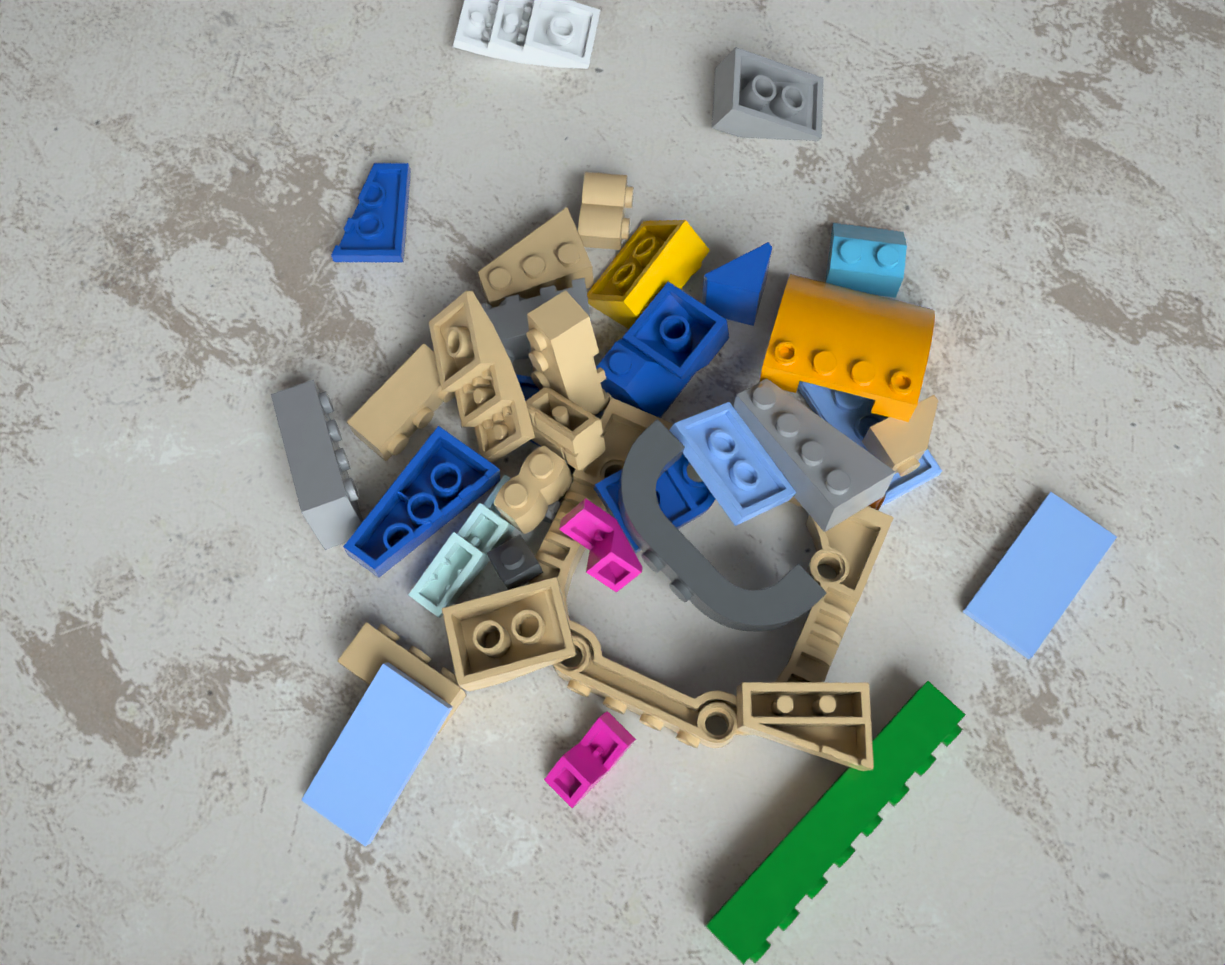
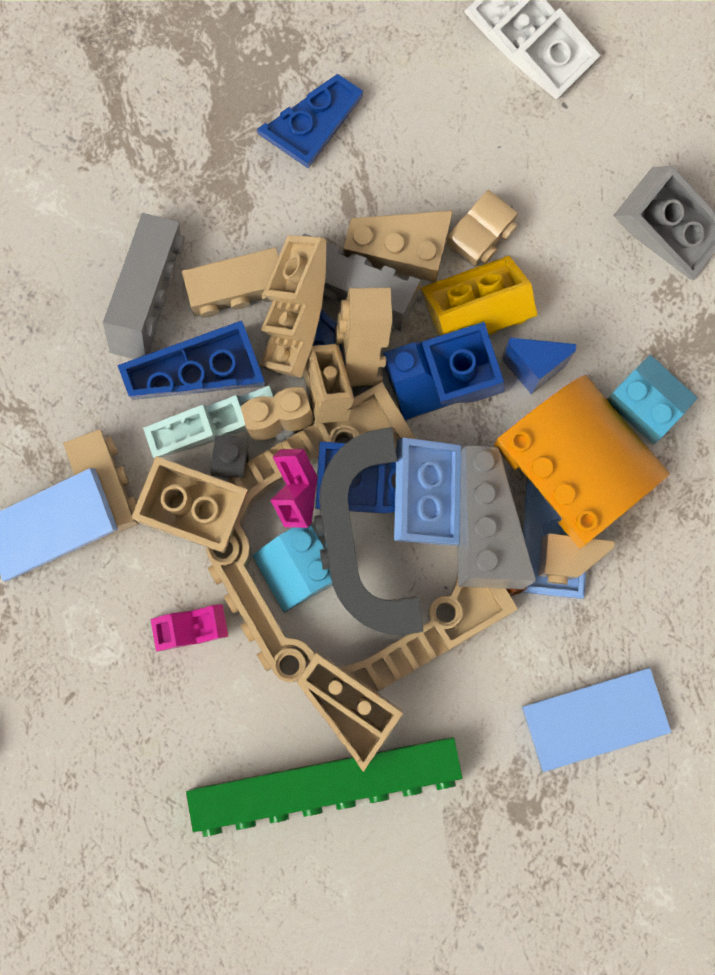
camera: 30 degrees right, 10 degrees up
none -> medium azure slope [252,525,332,613]

